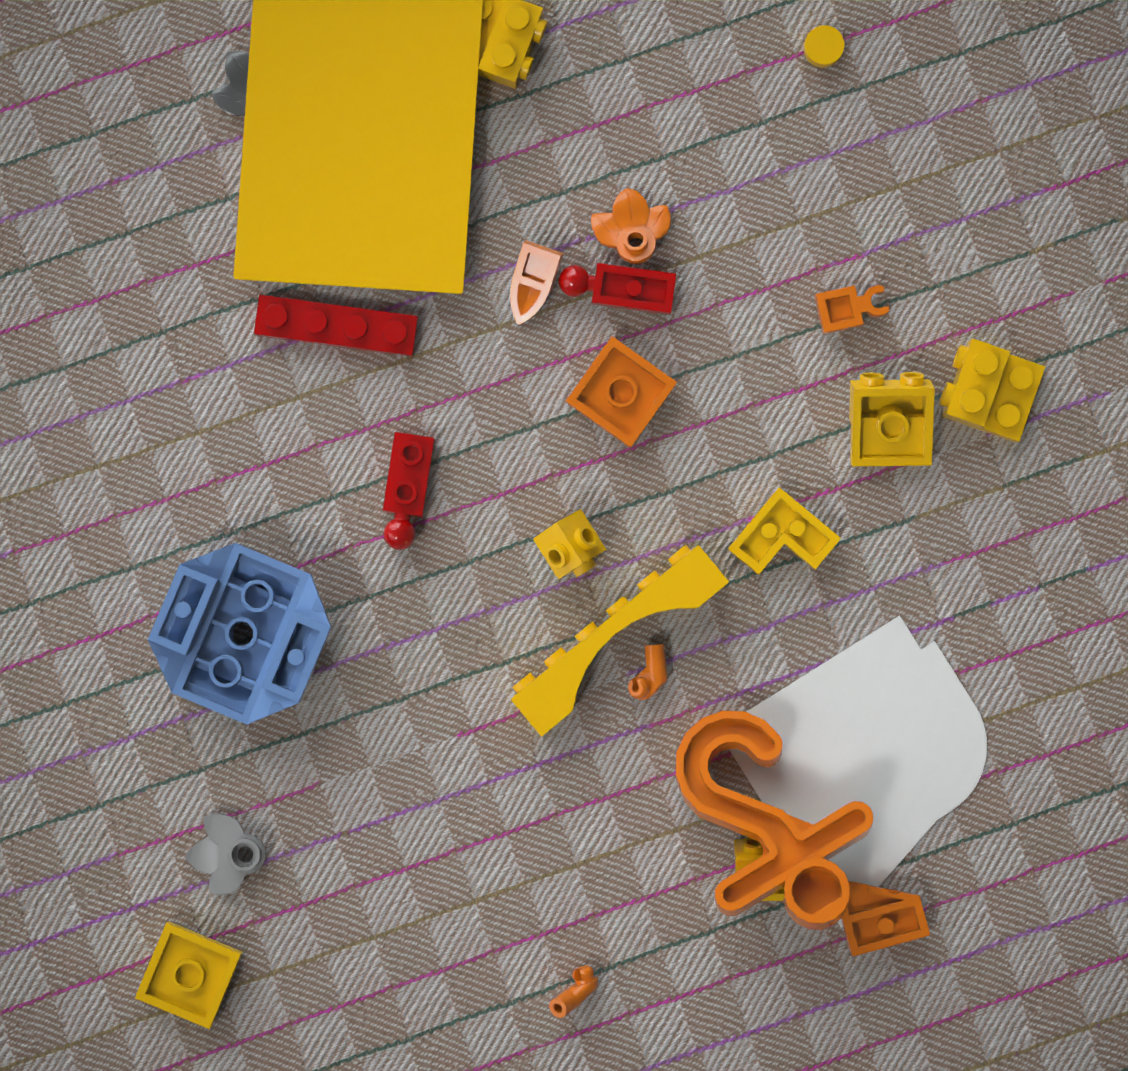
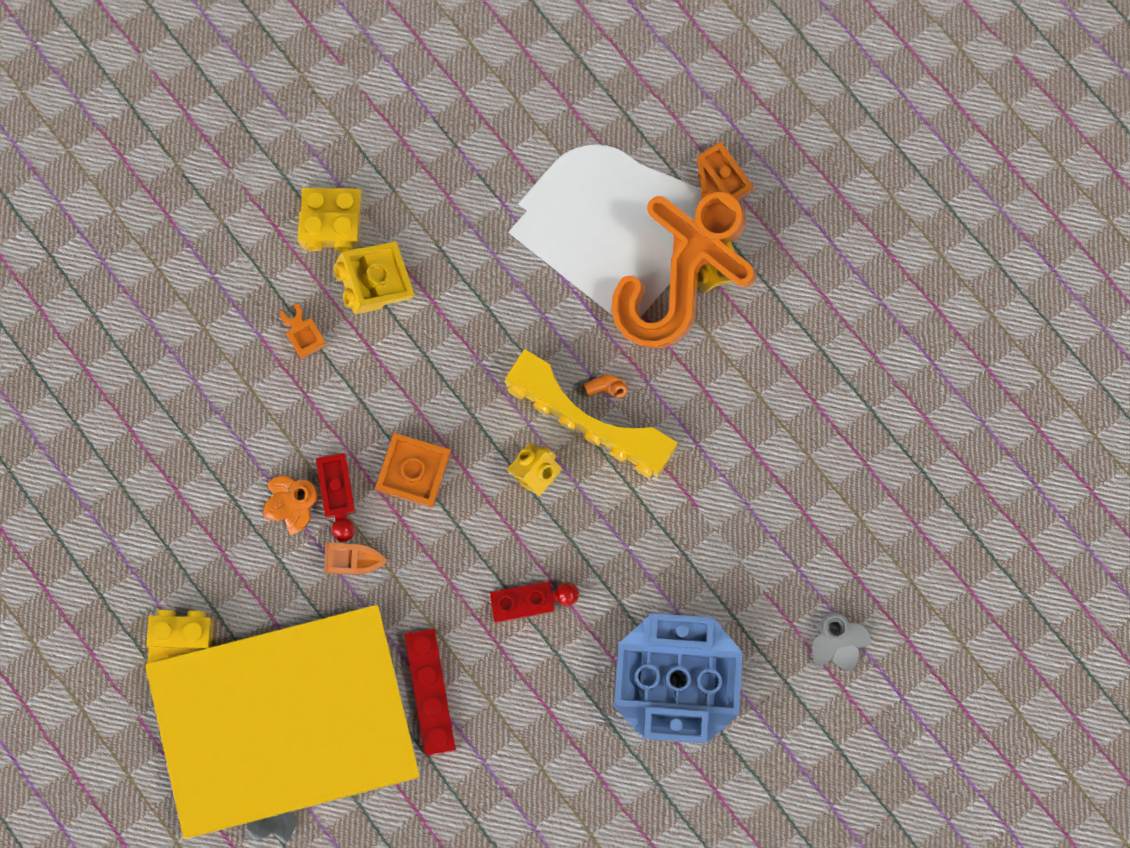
camera: 105 degrees left, 10 degrees down
yellow plate [135,921,243,1029] -> none
orange arm [549,965,598,1018] -> none
yellow plate [727,487,841,575] -> none
yellow tile [803,25,844,68] -> none

